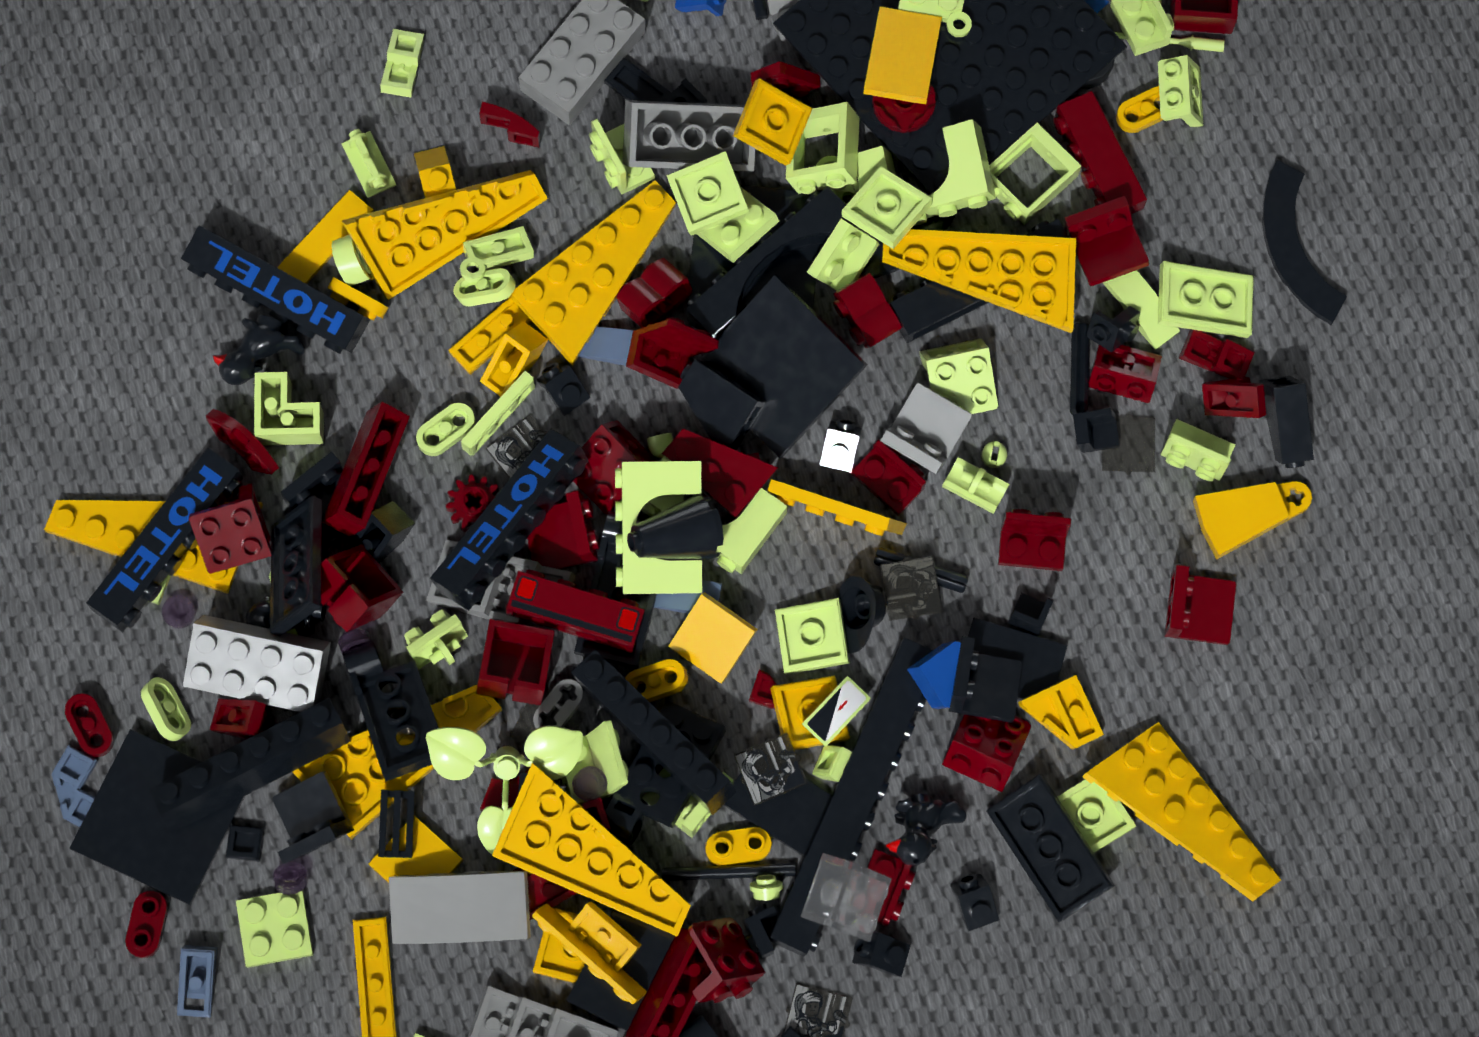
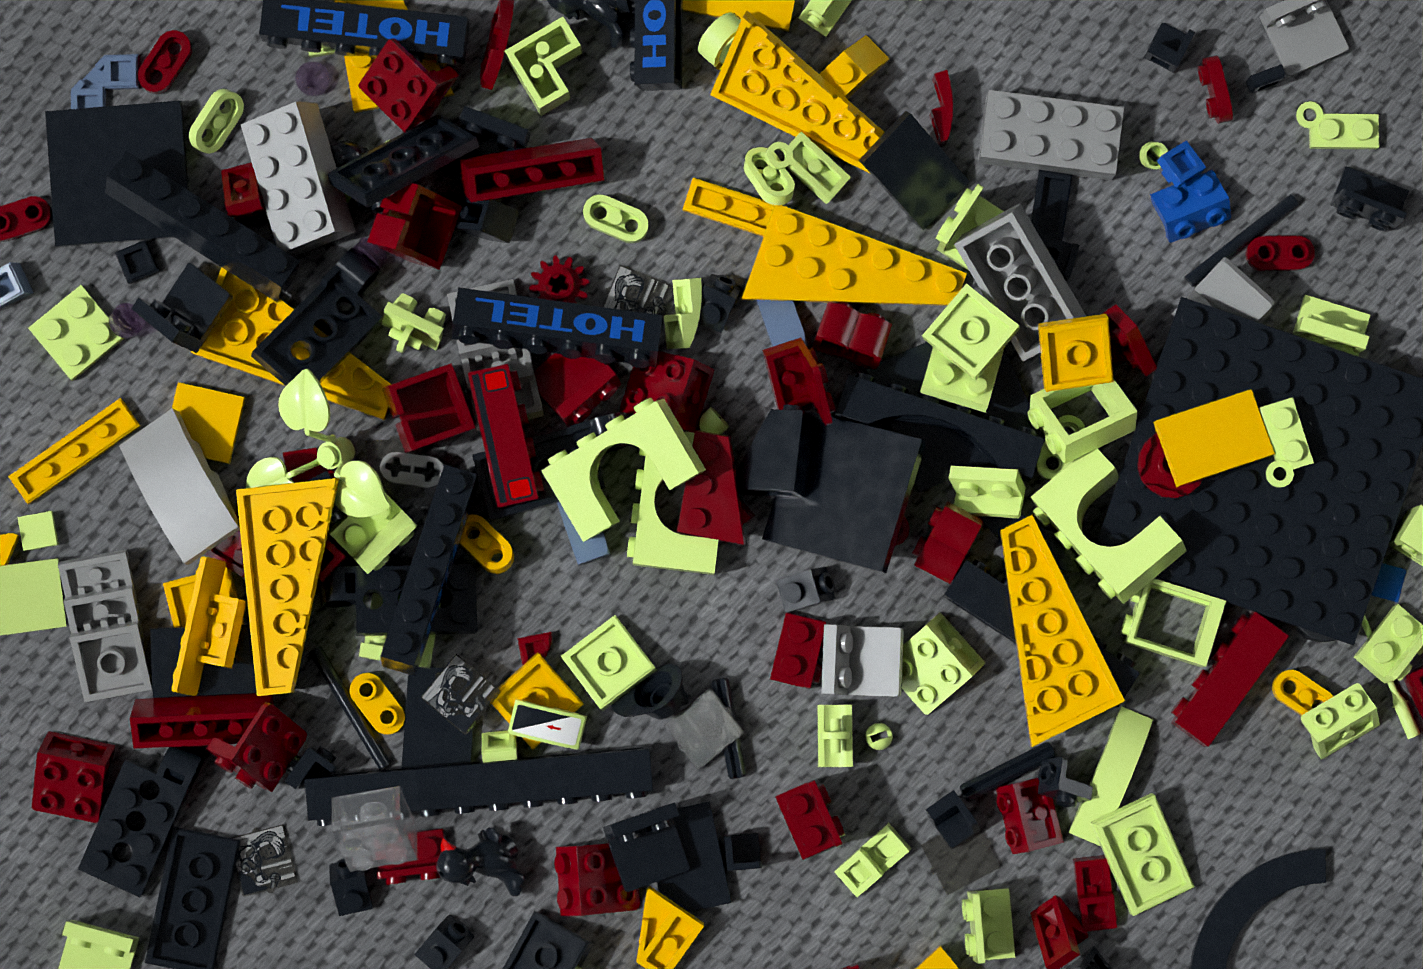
camera: 60 degrees right, 10 degrees up
yellow plate [327,277,389,321] -> none
black tile [378,790,415,858] -> none
yellowish green tile [461,371,535,456] -> none
yellow slope [480,321,549,397] -> none
tile [572,766,608,801] -> none
black cone [627,494,724,560] -> none
yellow tile [668,592,758,684] -> none
yellowish green plate [750,875,783,901] -> none
yellow wing [767,479,907,536] -> none
yellowish green plate [842,166,932,249] -> none
blue slope [907,641,961,709] -> none
dark red bracket [1064,196,1150,286] -> none
none -> yellowish green slope [664,278,702,349]
none -> yellowish green slope [834,822,911,897]
none -> black tile [859,111,970,230]

